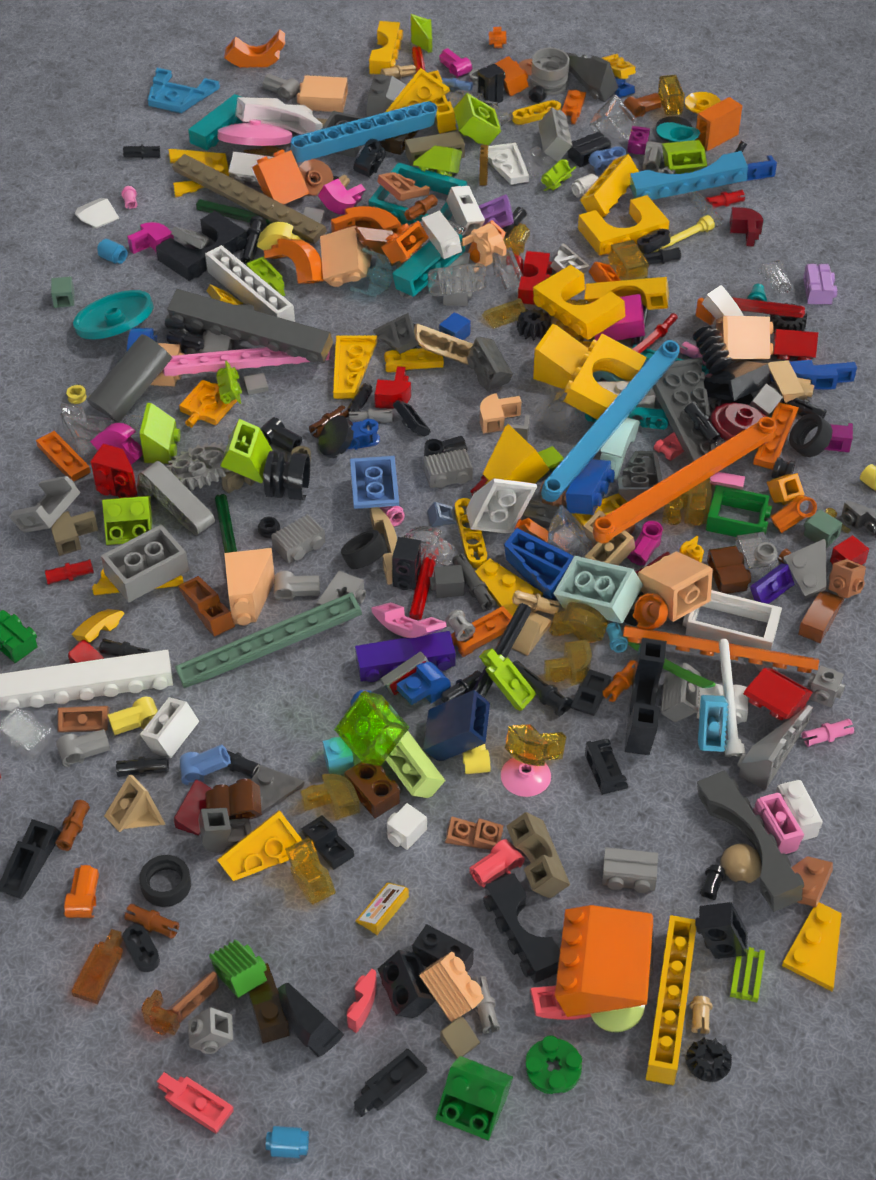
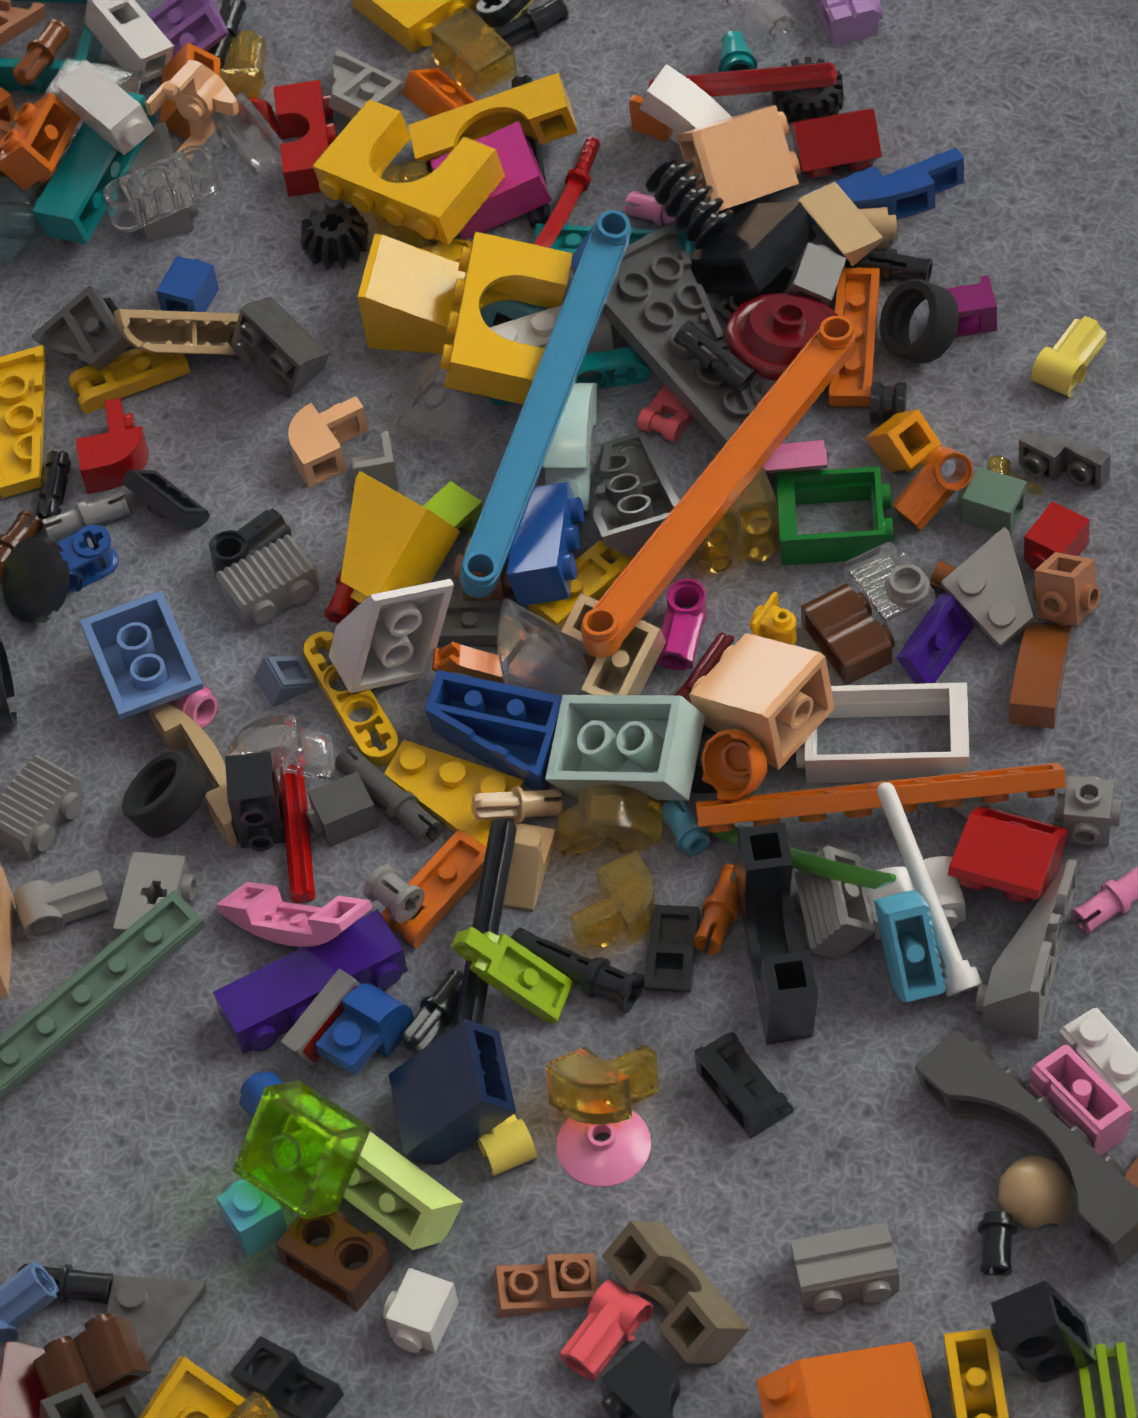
camera: 10 degrees left, 5 degrees up
clear yellow brick [300,774,360,820] -> none
clear yellow slope [482,298,526,329] -> none

